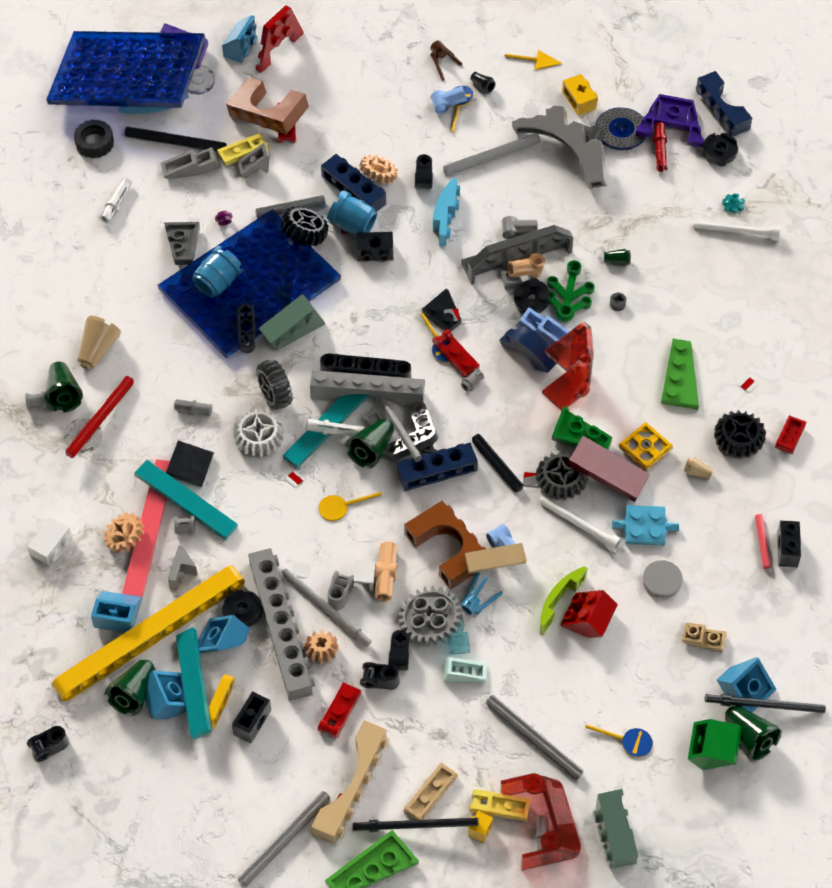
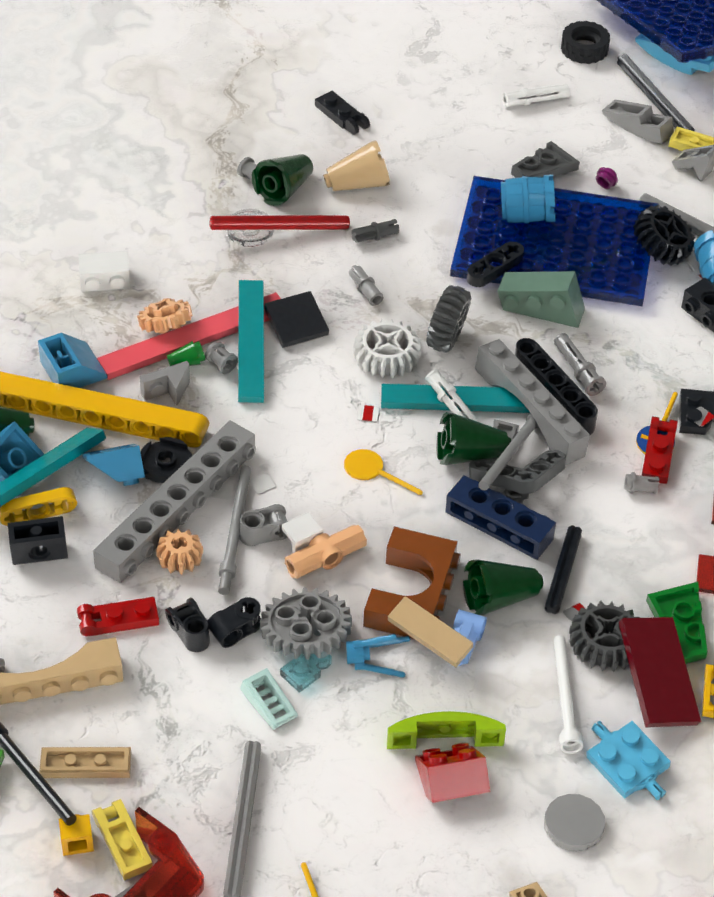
camera: 50 degrees right, 10 degrees down
none -> green cone [166,341,206,366]
none -> black hinge [315,90,371,135]
none -> dark grey axle [351,219,399,243]
none -> dark green cone [463,559,543,615]
none -> light grey pin [554,333,606,396]

